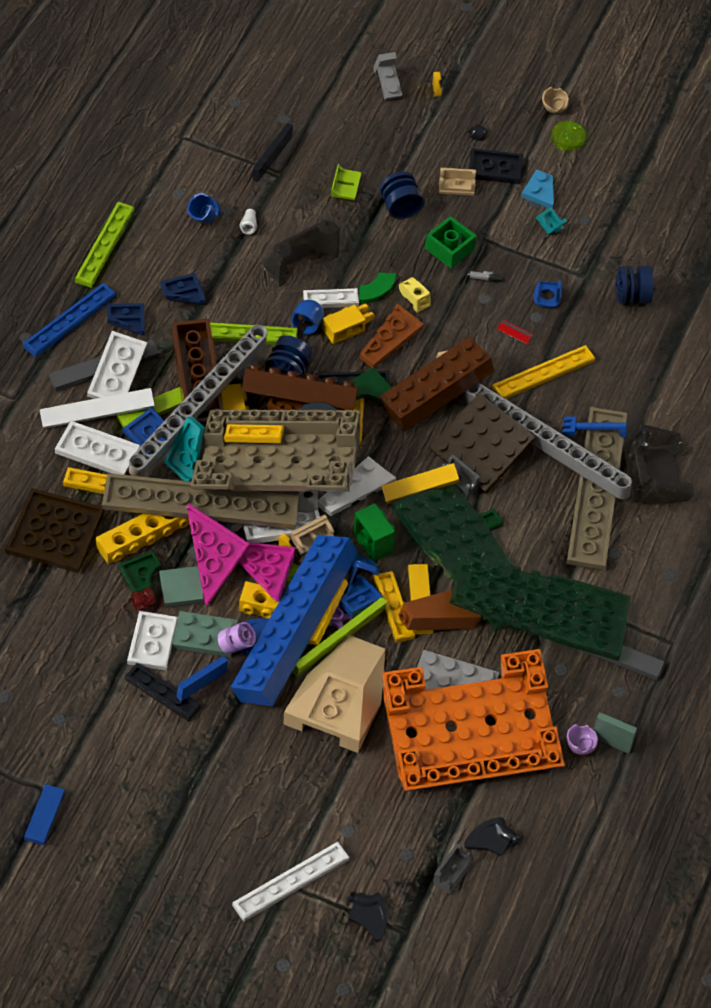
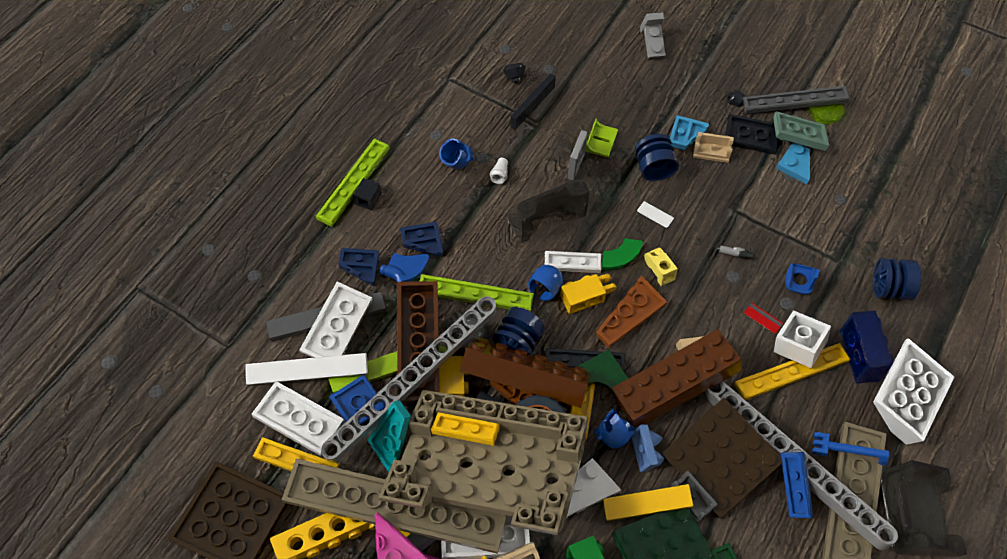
camera: 10 degrees right, 5 degrees up
blue tile [23,283,116,357] -> none
green brick [425,216,477,268] -> none
yellow tile [432,72,442,97] -> none
teal bracket [536,207,567,234] -> none
tan hair [542,87,569,113] -> none
none -> black brick [354,178,381,210]
none -> blue arm [380,253,429,282]
none -> black cone [503,63,526,83]
none -> light grey tile [567,130,588,180]
none -> blue helmet [593,408,636,449]
none -> medium blue tile [631,425,665,472]
none -> white sticker [637,202,674,228]
none -> dark azure wing [670,115,709,150]
none -> dark grey tile [743,86,850,114]
none -> sand green plate [773,111,829,151]
none -> white brick [774,310,831,368]
none -> blue tile [781,452,813,518]
none -> clear blue brick [840,310,894,384]
none -> white slope [873,338,954,445]

